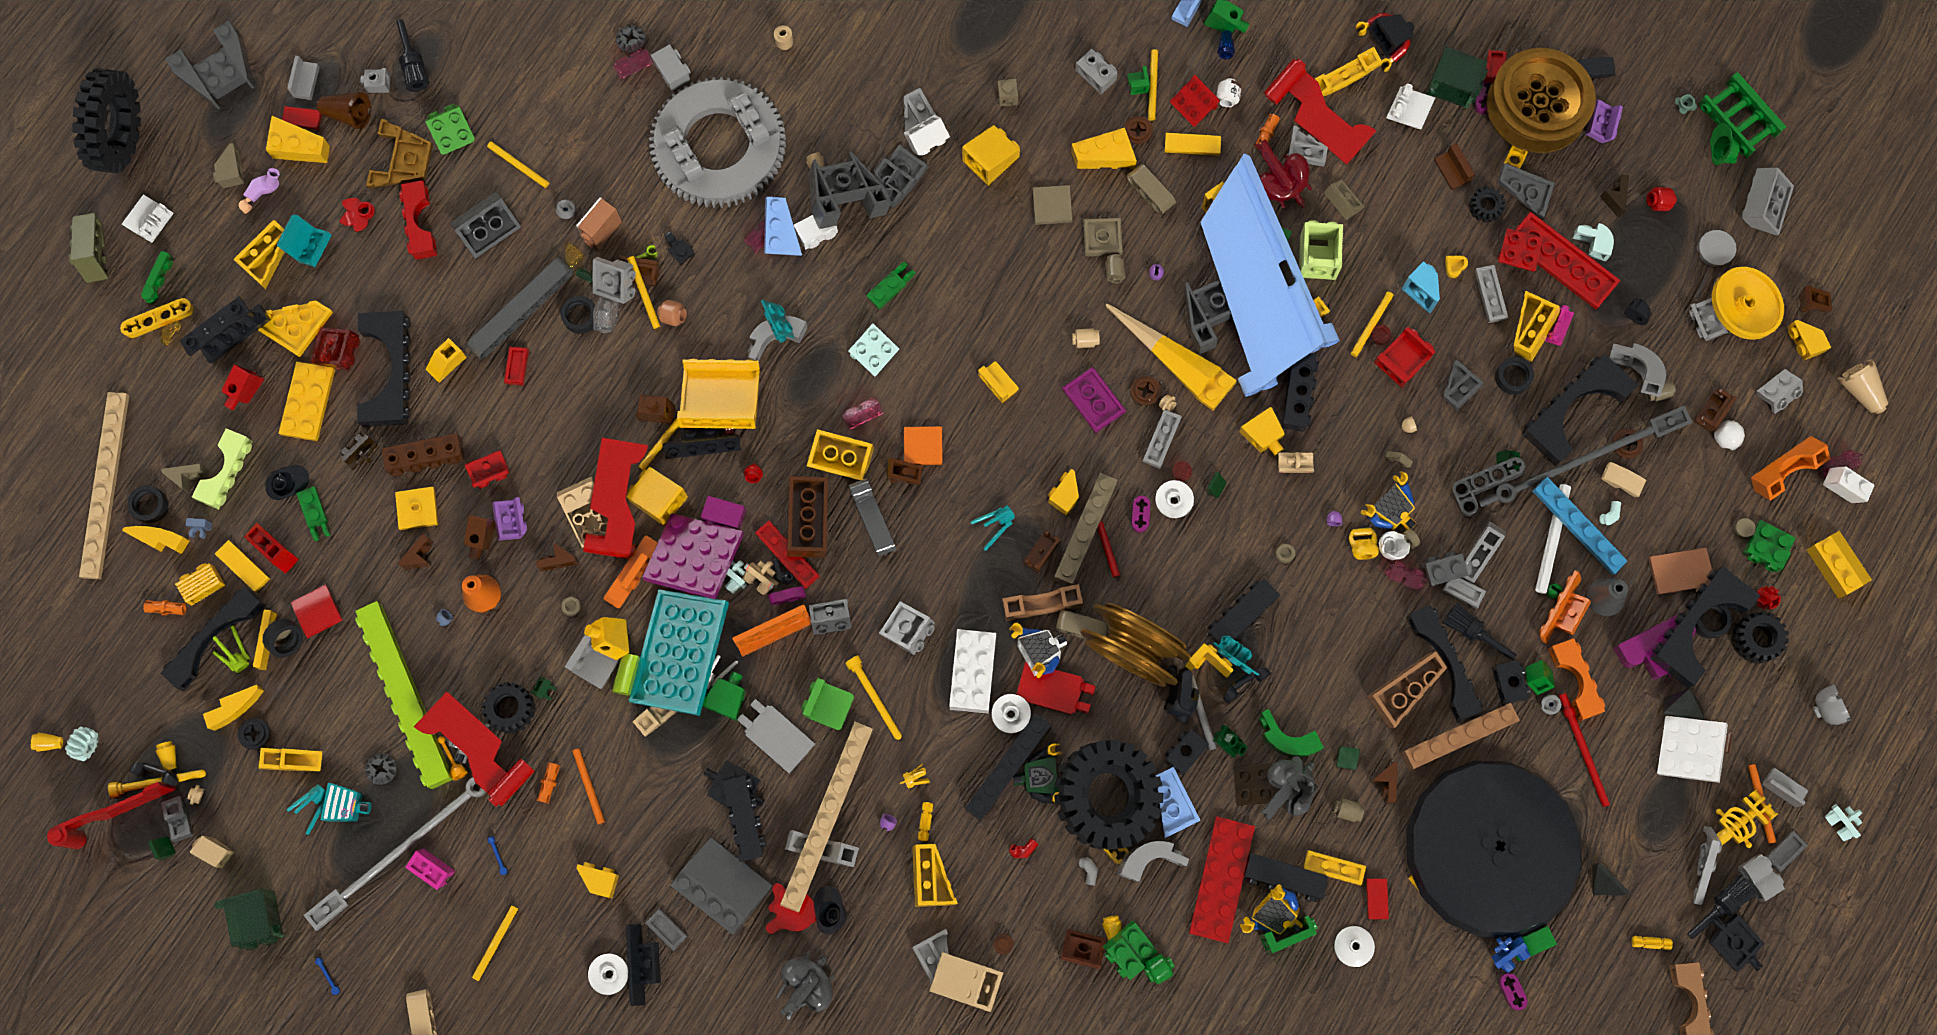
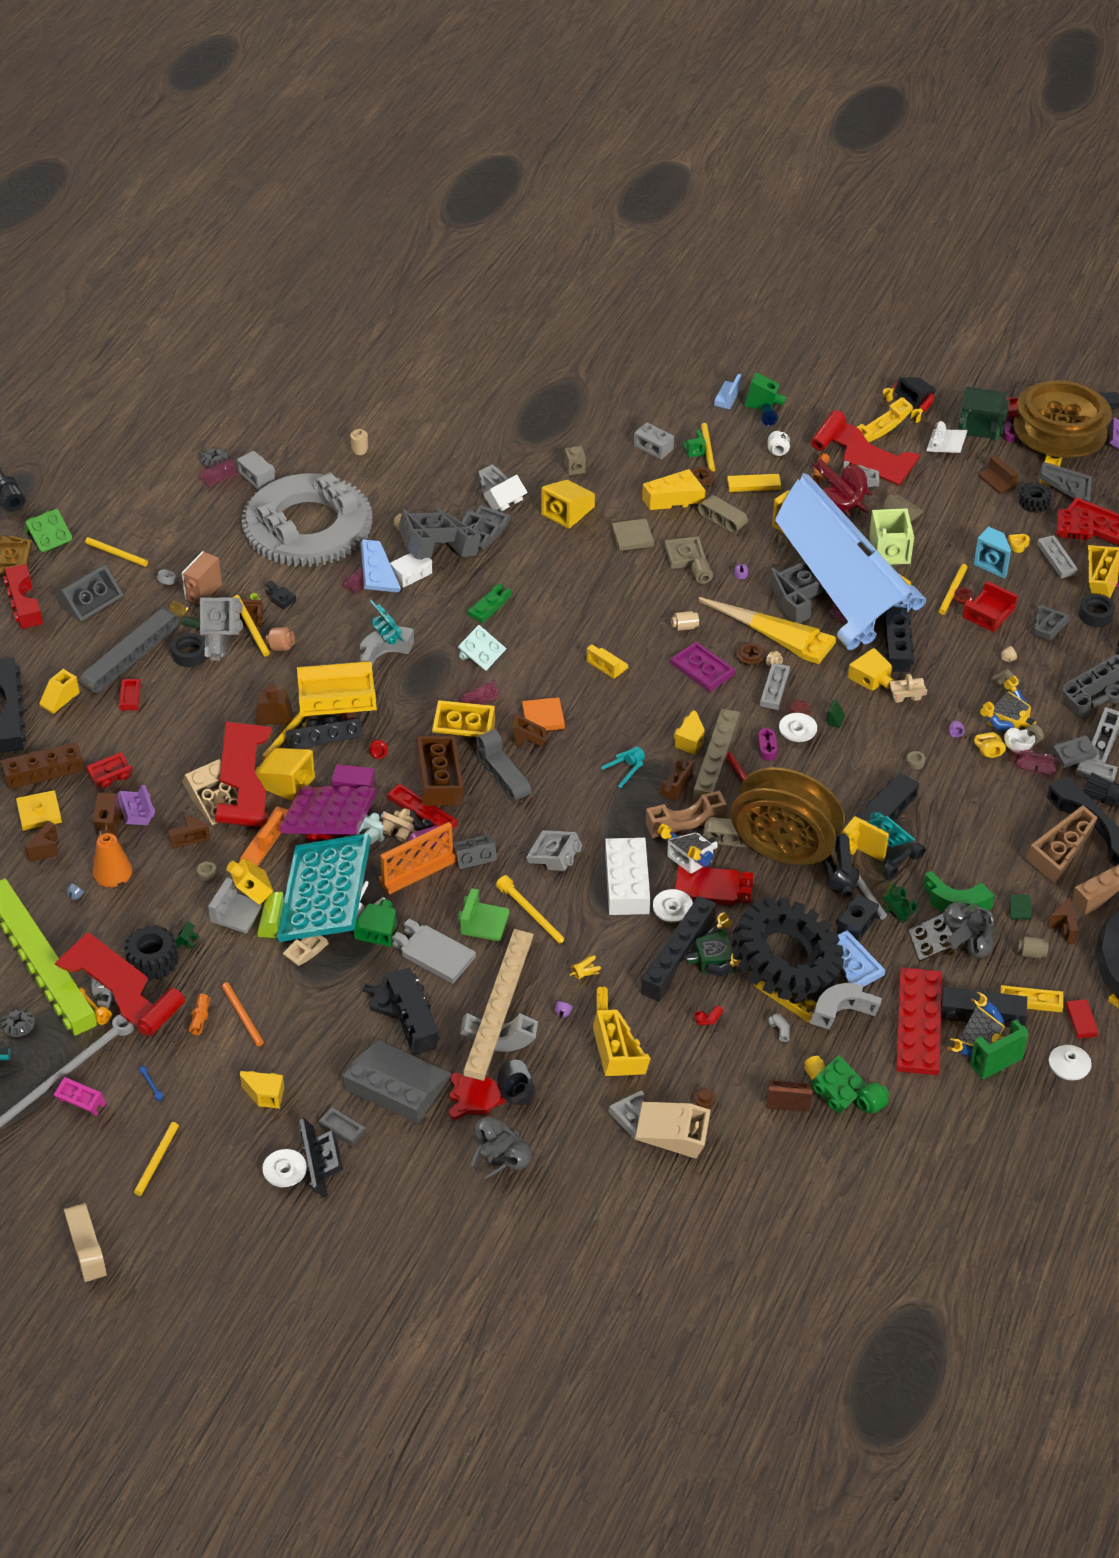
camera: 10 degrees left, 30 degrees down
red hinge [1169,75,1220,127] -> none

